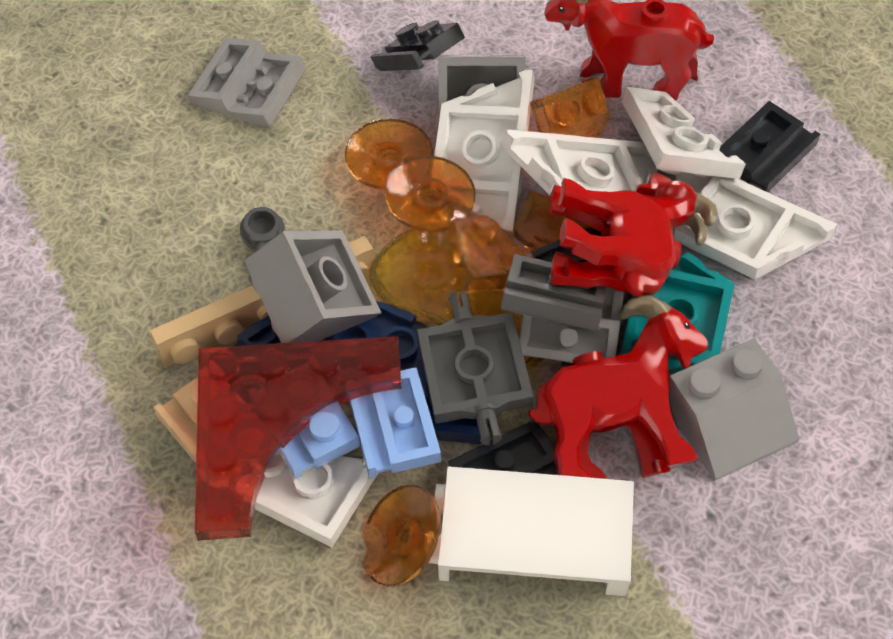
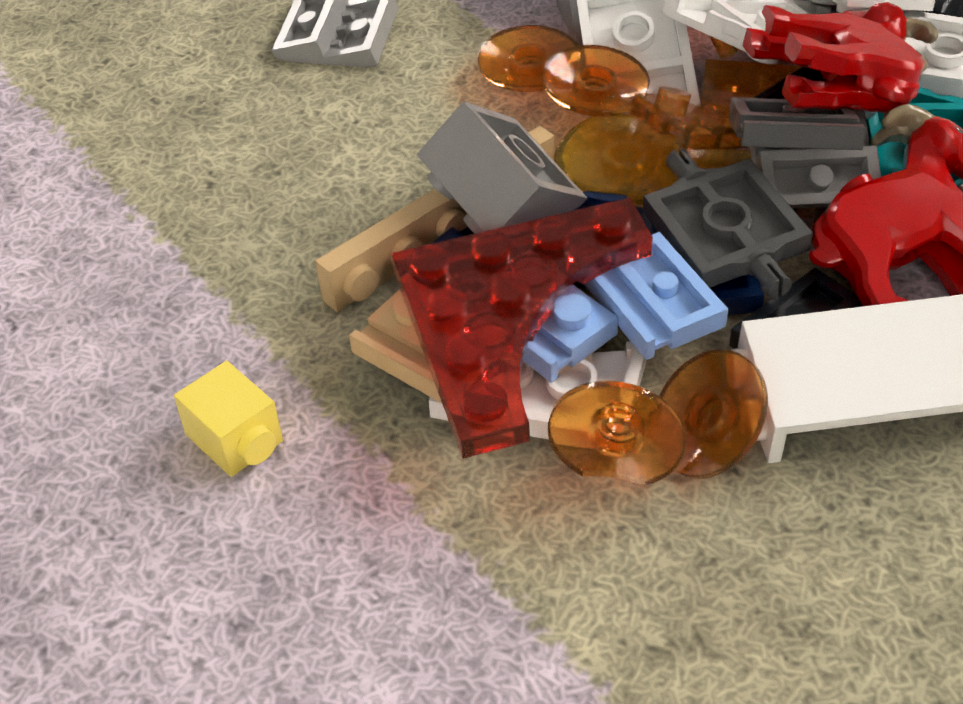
camera: 10 degrees left, 10 degrees down
dark grey plate [240,207,285,251] -> none
none -> light yellow brick [173,360,283,477]
none -> clear orange dish [547,381,686,486]

